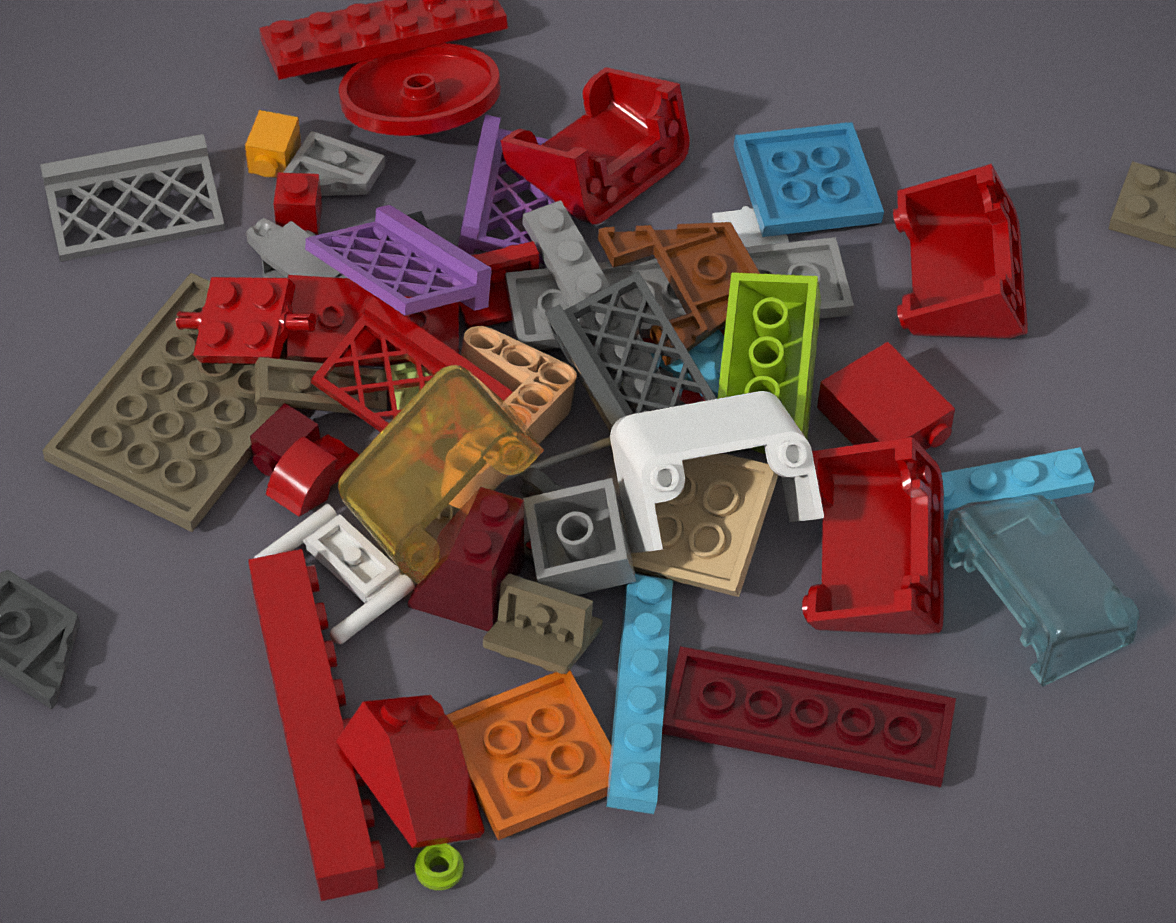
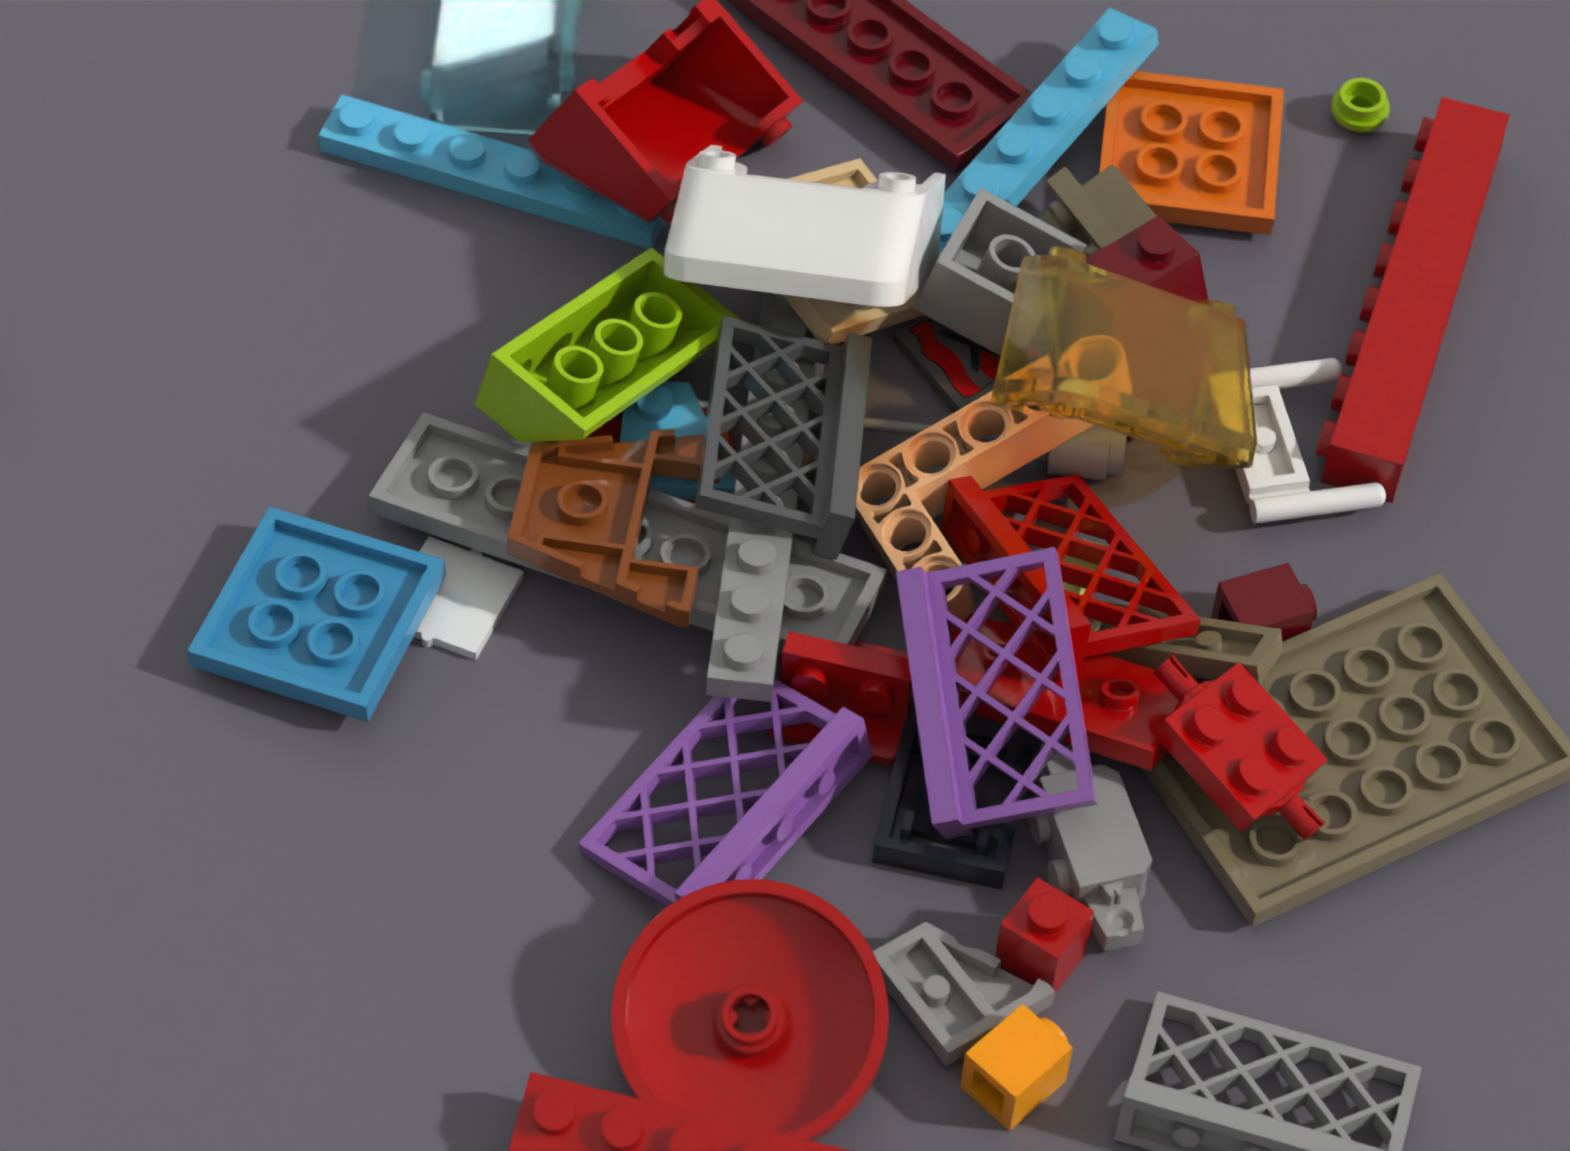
camera: 150 degrees left, 0 degrees up
red brick [265,434,361,517] -> none
red slope [336,695,485,848] -> none
red windscreen [500,67,690,225] -> none
red brick [817,342,955,450] -> none
red windscreen [893,164,1028,339] -> none

